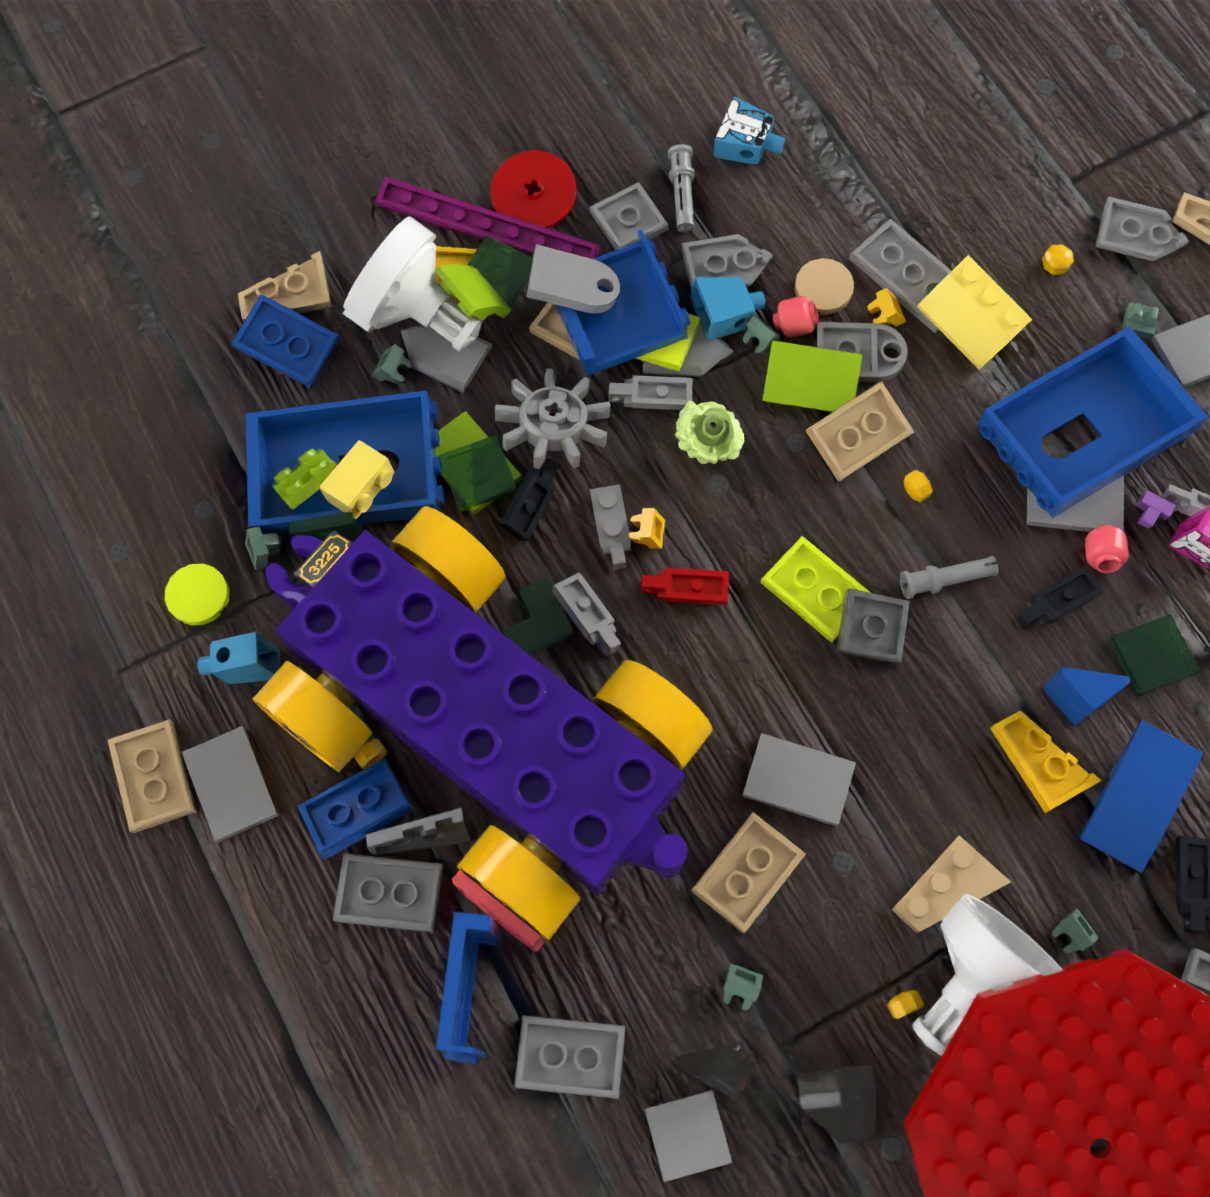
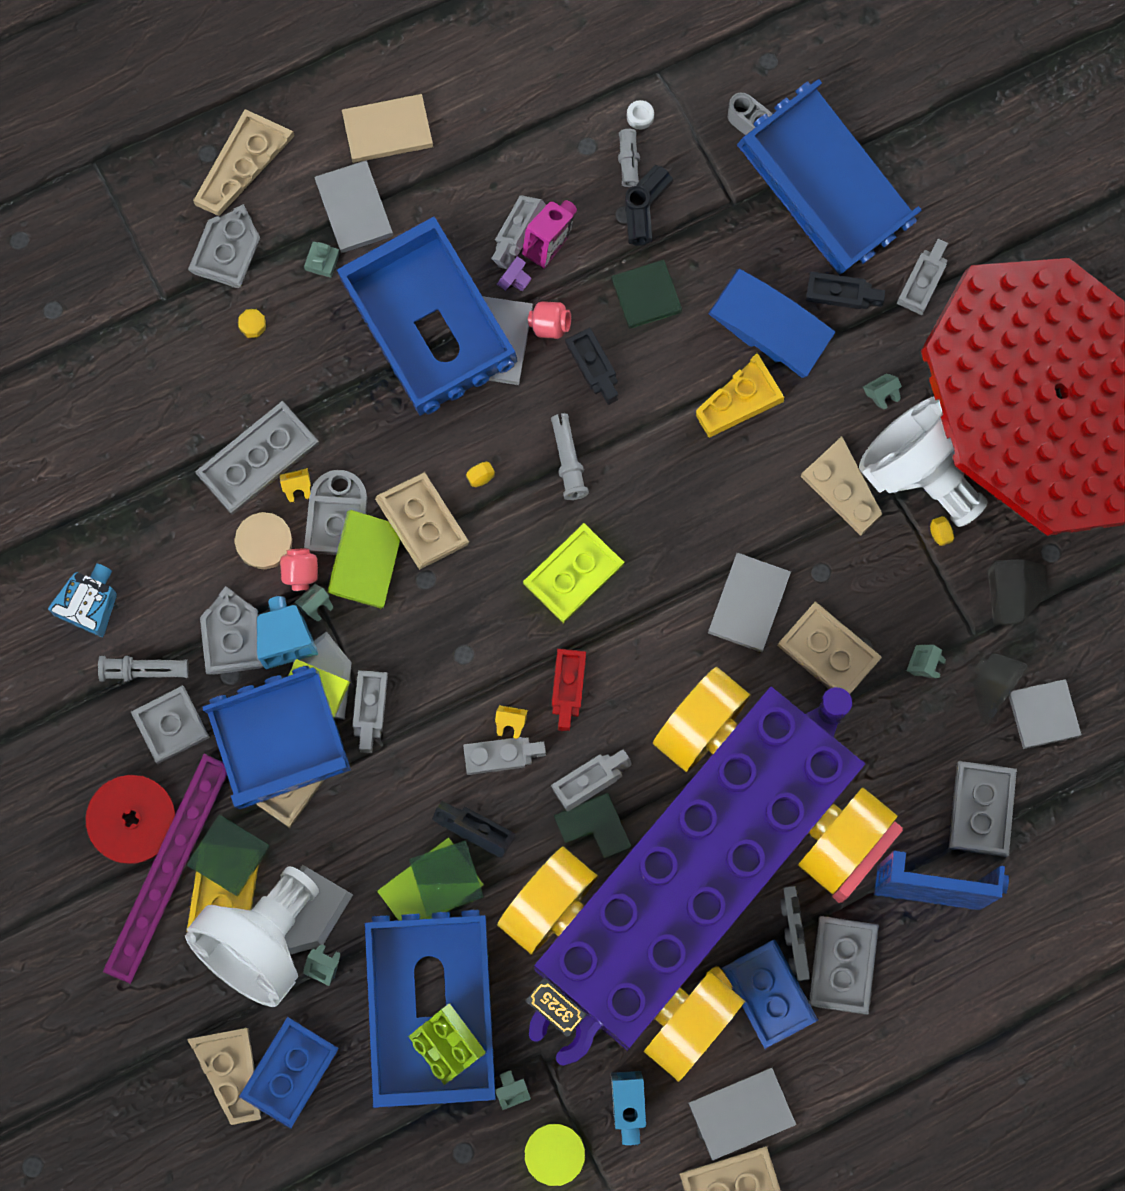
camera: 90 degrees left, 5 degrees up
clear green tile [289,512,362,542] -> none
light yellow brick [319,440,395,520] -> none
lime slope [435,264,512,321] -> none
light grey gear [495,369,610,469] -> none
light grey tile [526,244,620,313] -> none
yellowish green hair [675,400,745,464] -> none
flat silver tile [836,589,910,664] -> none
light yellow slope [916,255,1032,370] -> none
blue slope [1044,667,1130,726] -> none

